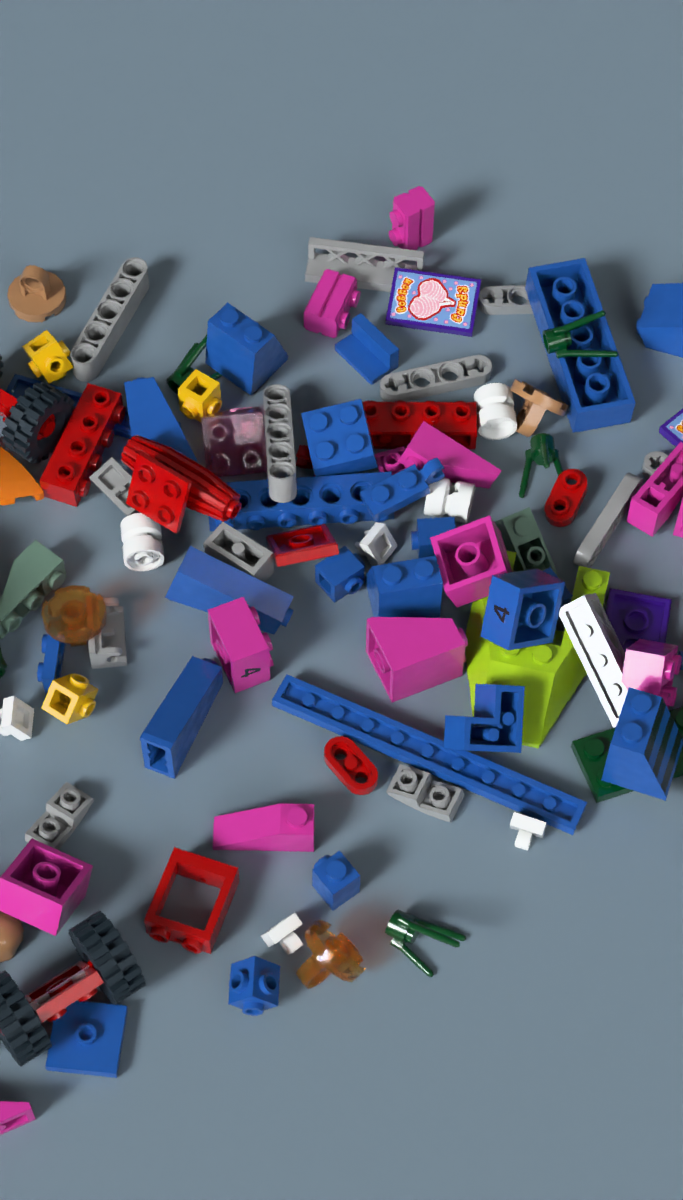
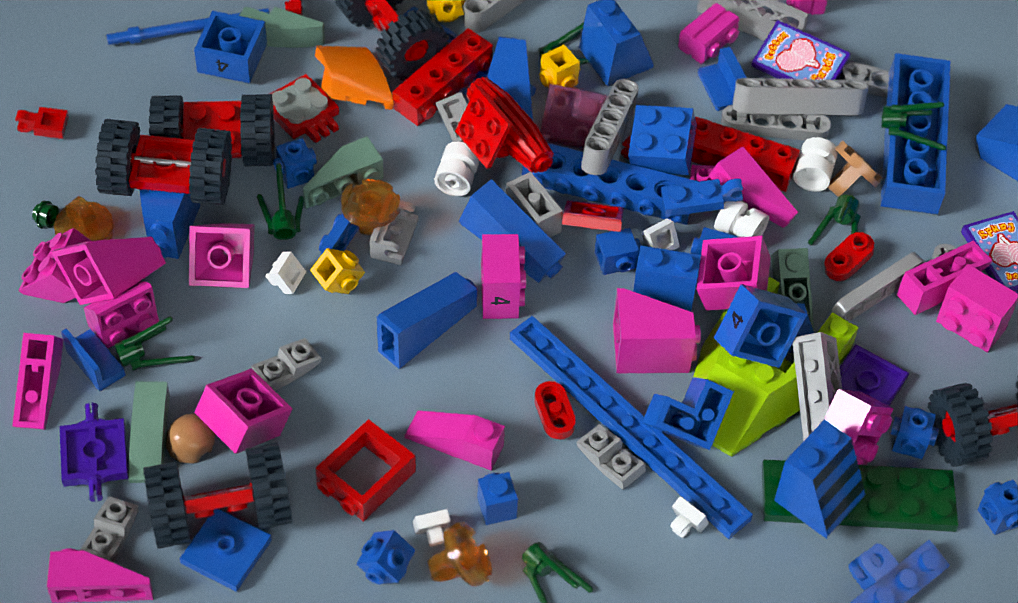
camera: 20 degrees right, 5 degrees down
none -> light grey beam [732,78,868,115]

